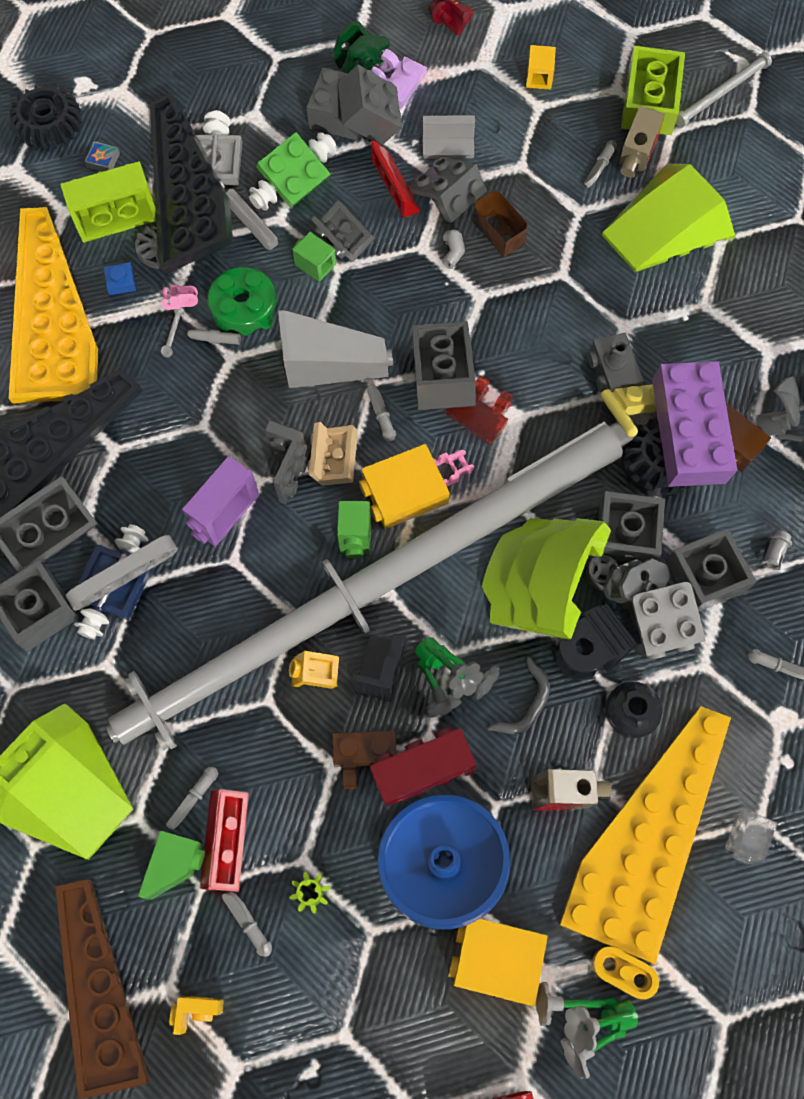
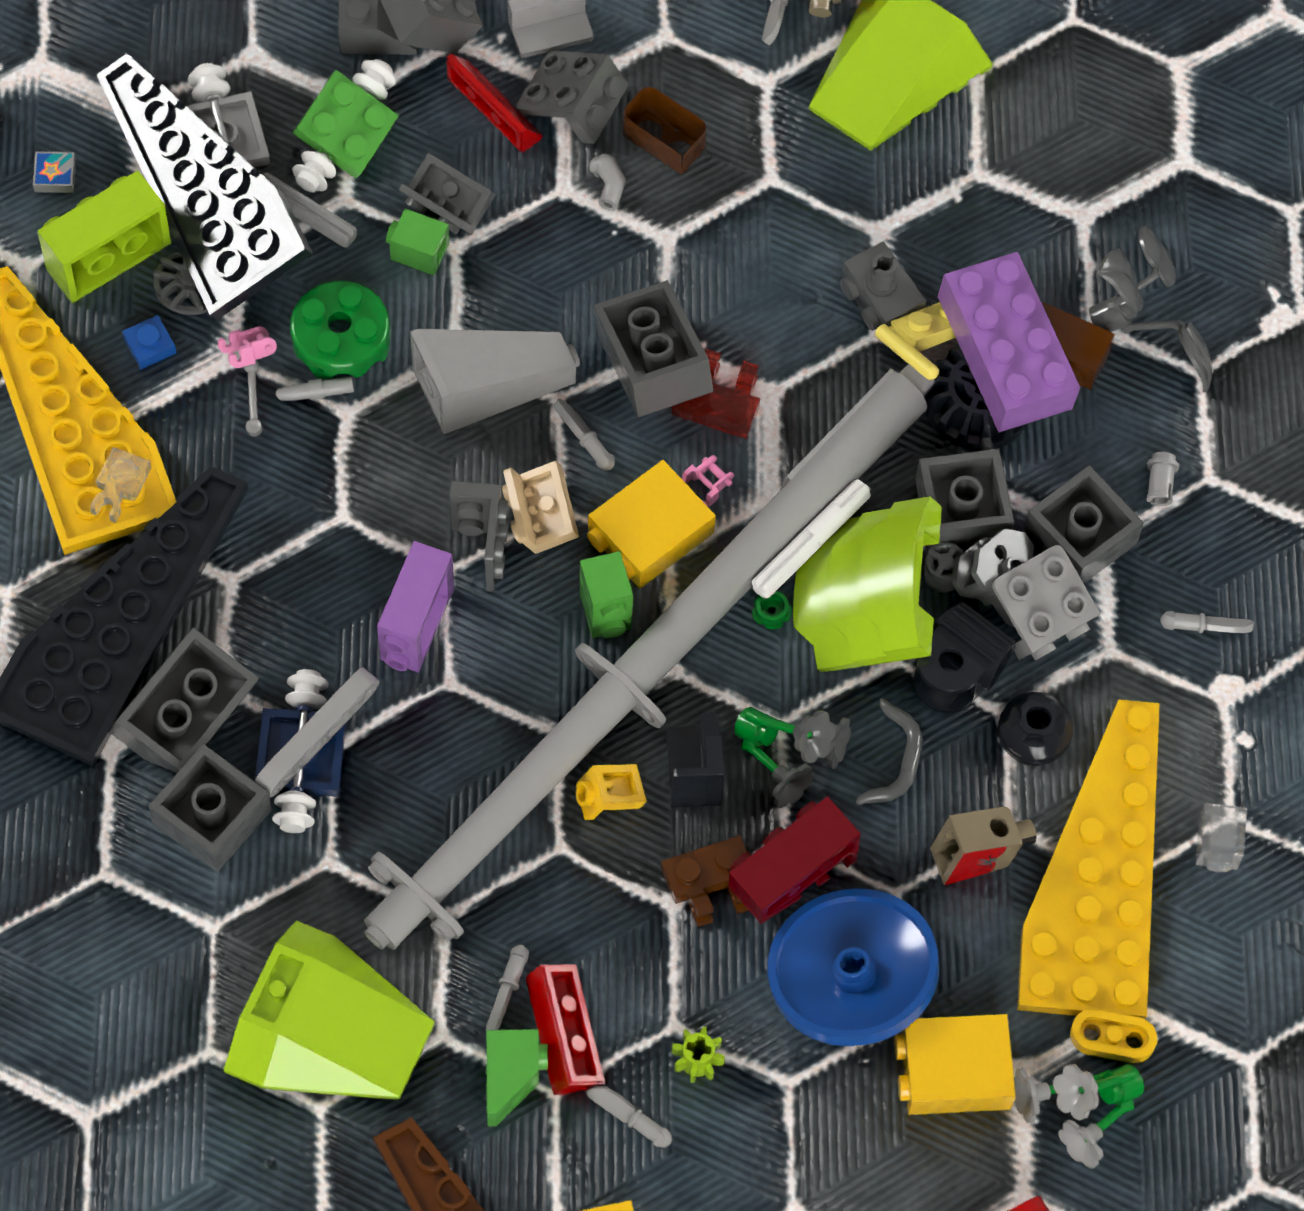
camera: 20 degrees left, 5 degrees down
none -> clear plate [90,447,151,523]
none -> white axle [752,479,871,599]
none -> green plate [752,591,792,630]

